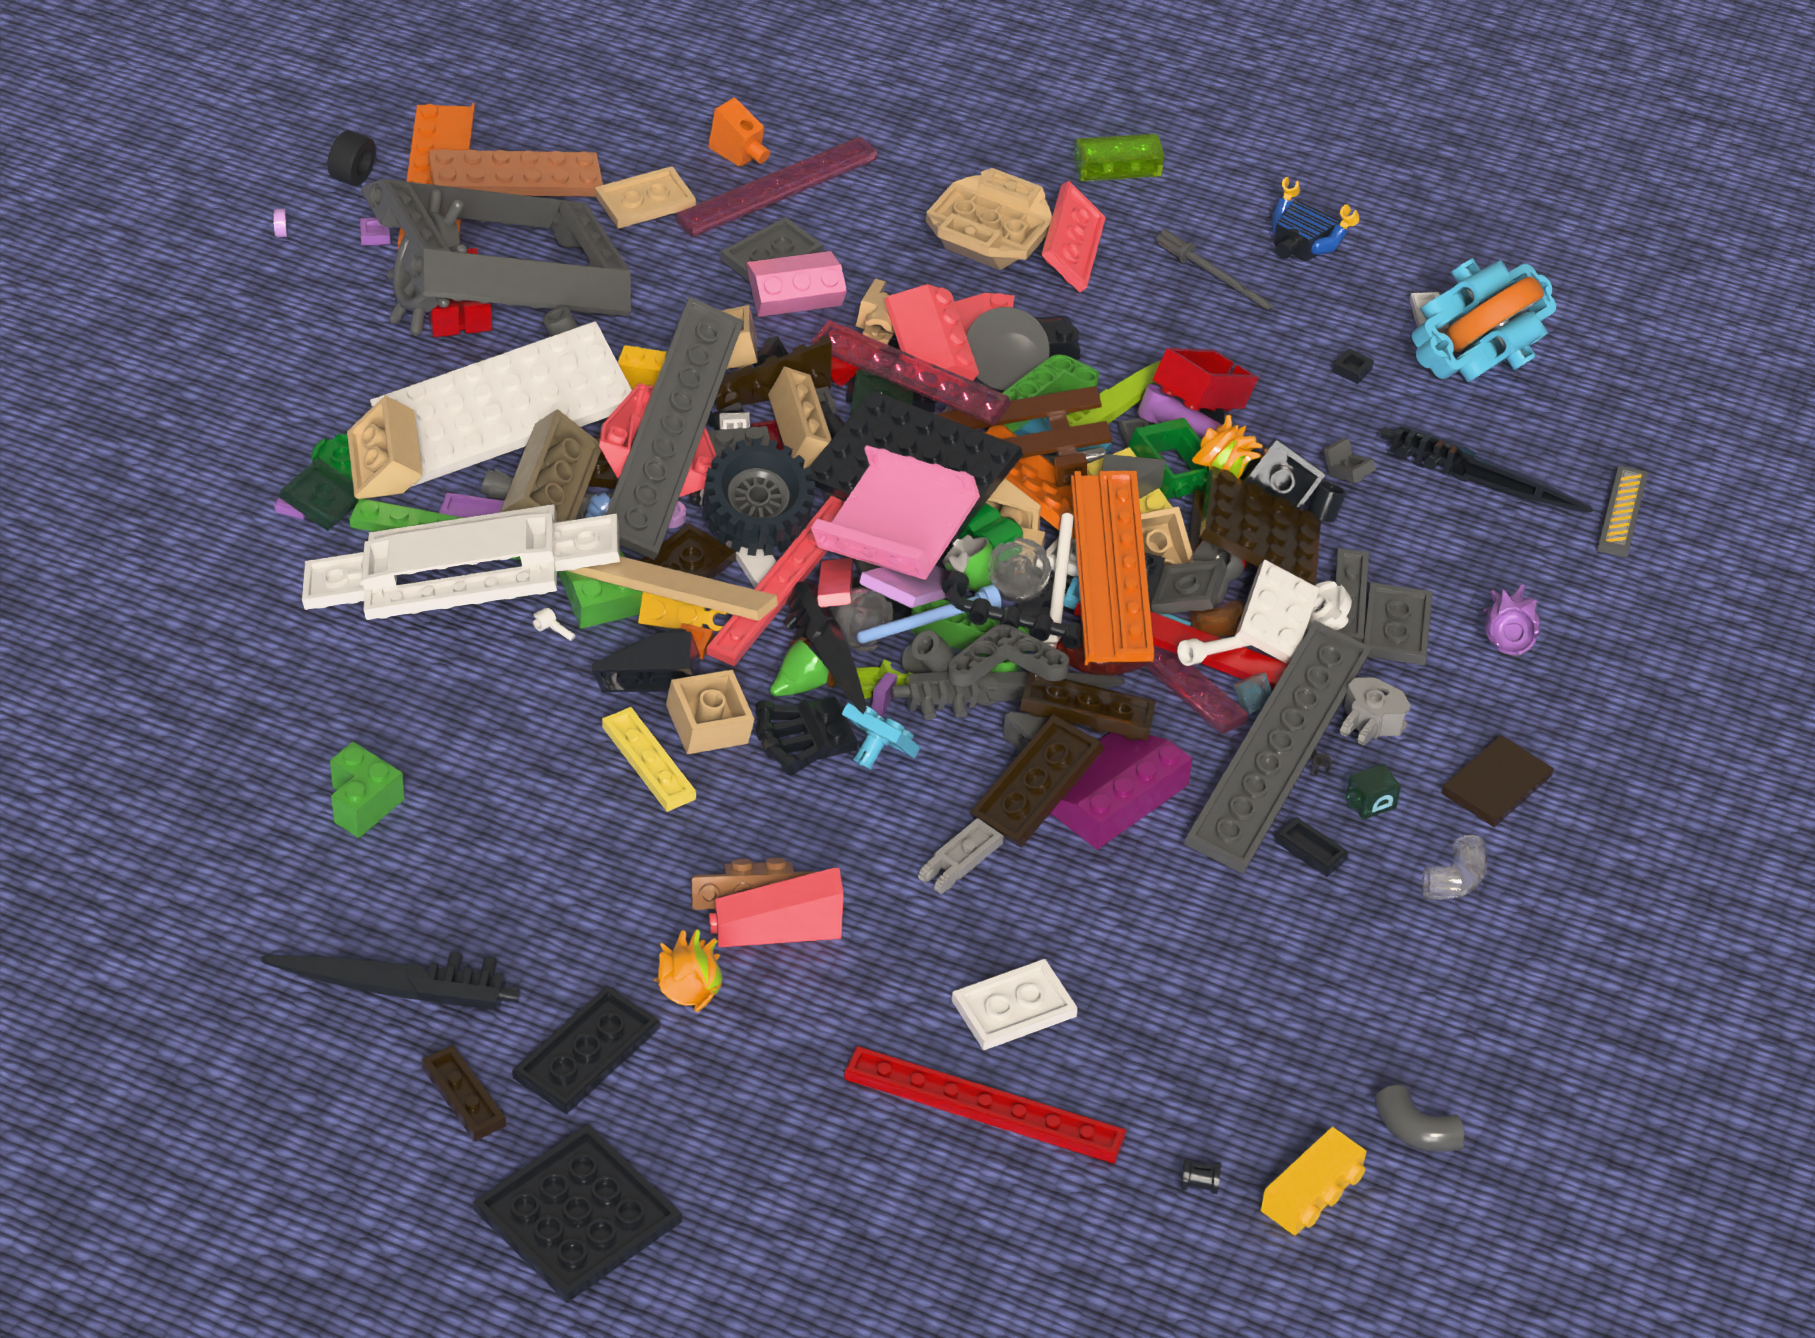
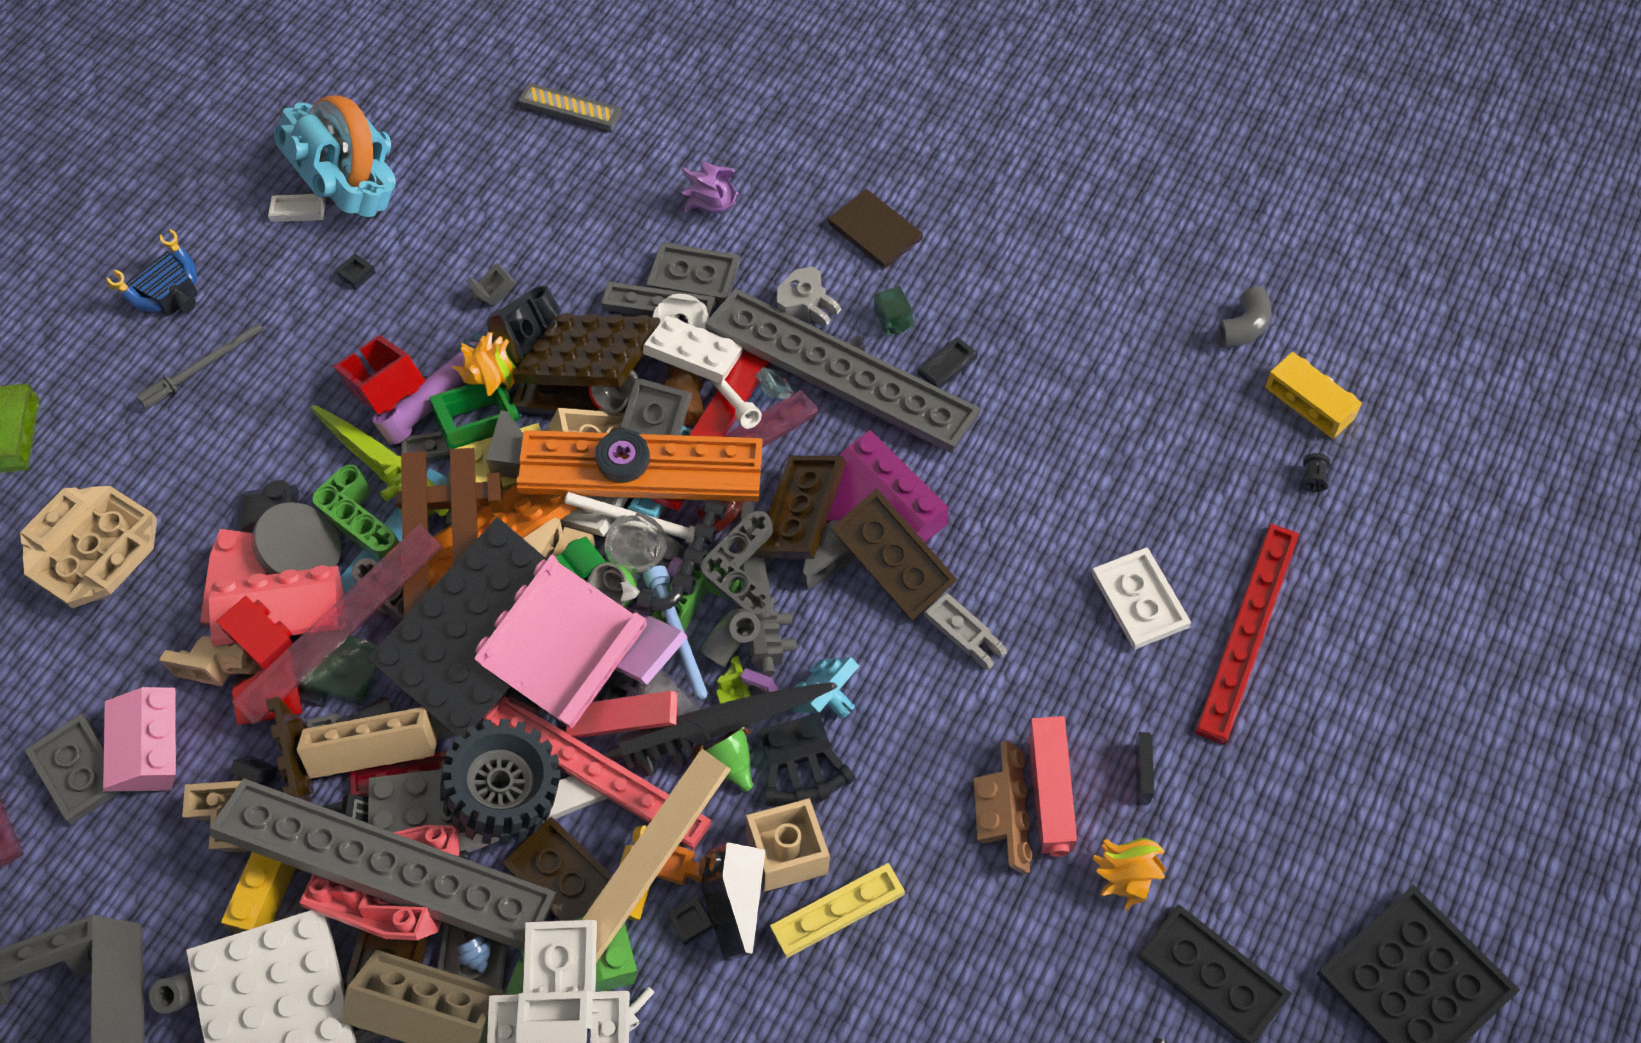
camera: 80 degrees left, 15 degrees up
coral piece [1041,181,1106,292] -> none
black piece [1381,425,1594,512] -> none
clear cylinder [1422,835,1487,900] -> none
none -> red brick [216,595,294,672]
none -> black bush [595,430,650,483]
none -> black tile [1135,732,1154,805]

